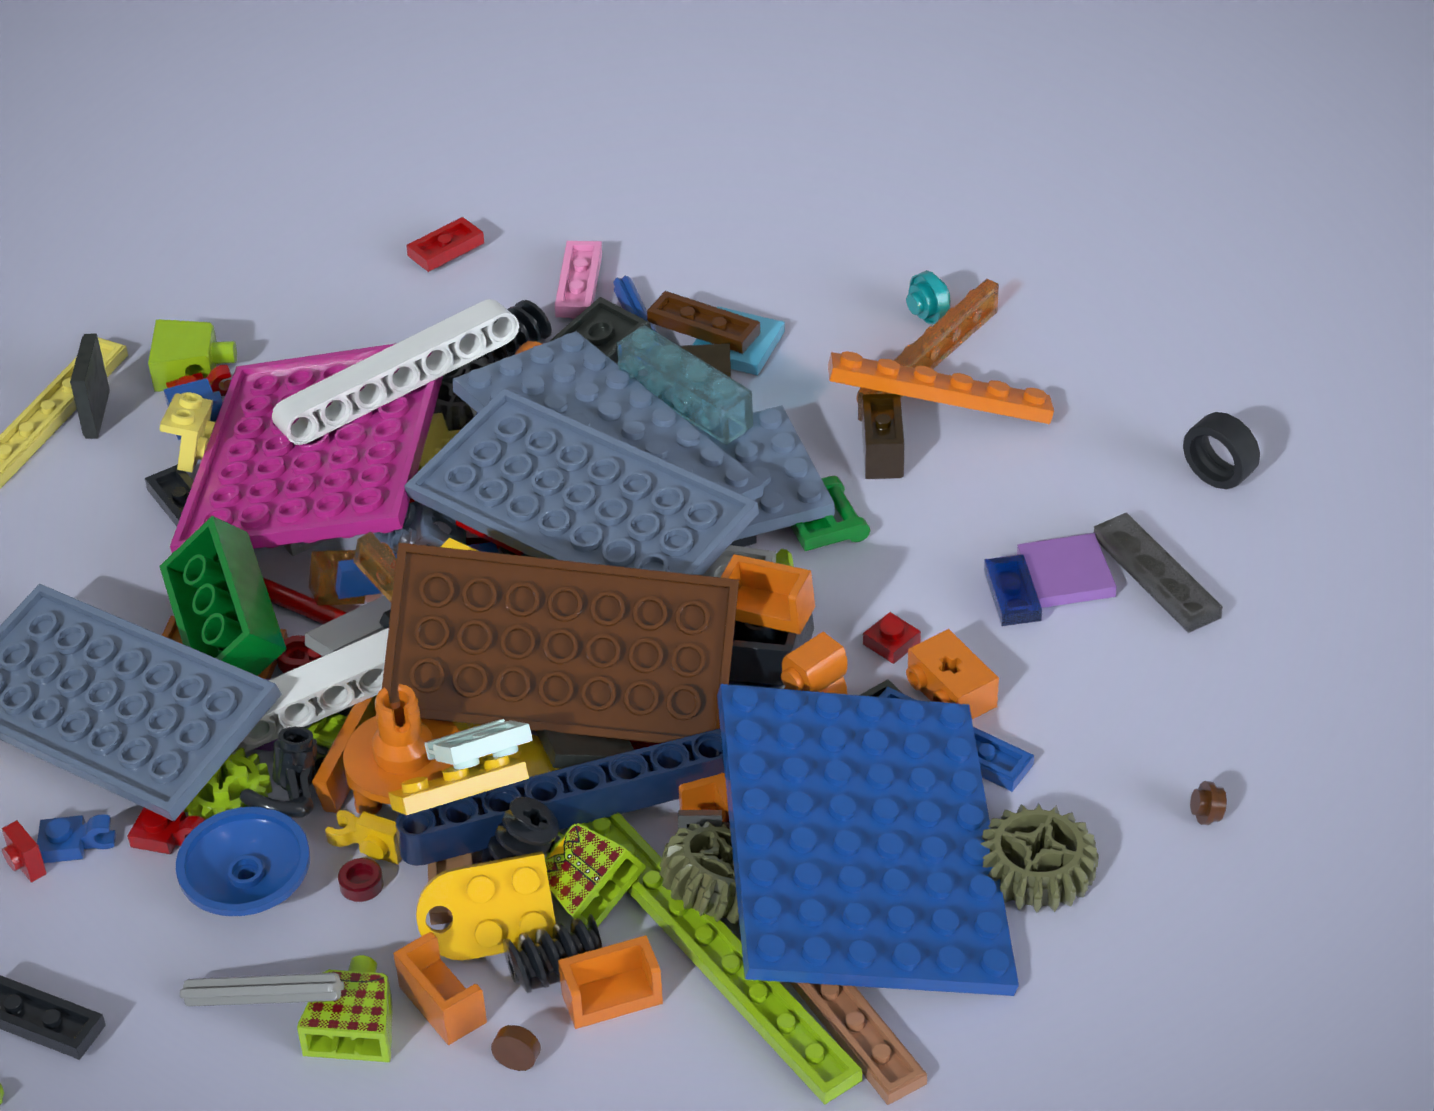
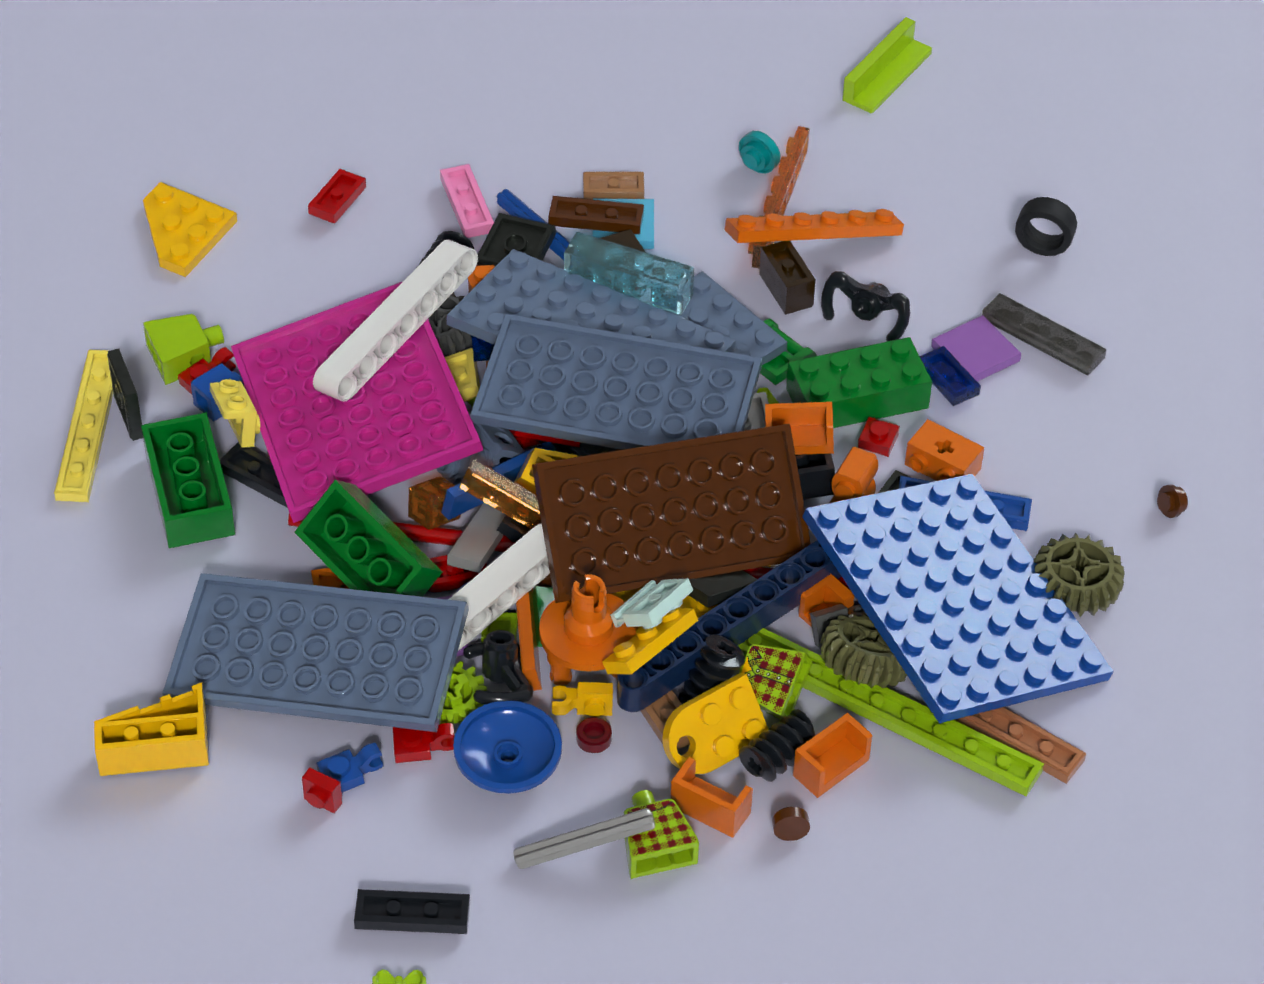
camera: 25 degrees left, 5 degrees up
none -> green brick [141,412,235,548]
none -> yellow plate [143,182,237,277]
none -> medium nougat plate [583,172,644,200]
none -> green brick [786,337,932,428]
none -> black piece [821,271,910,342]
none -> lime panel [842,17,932,113]

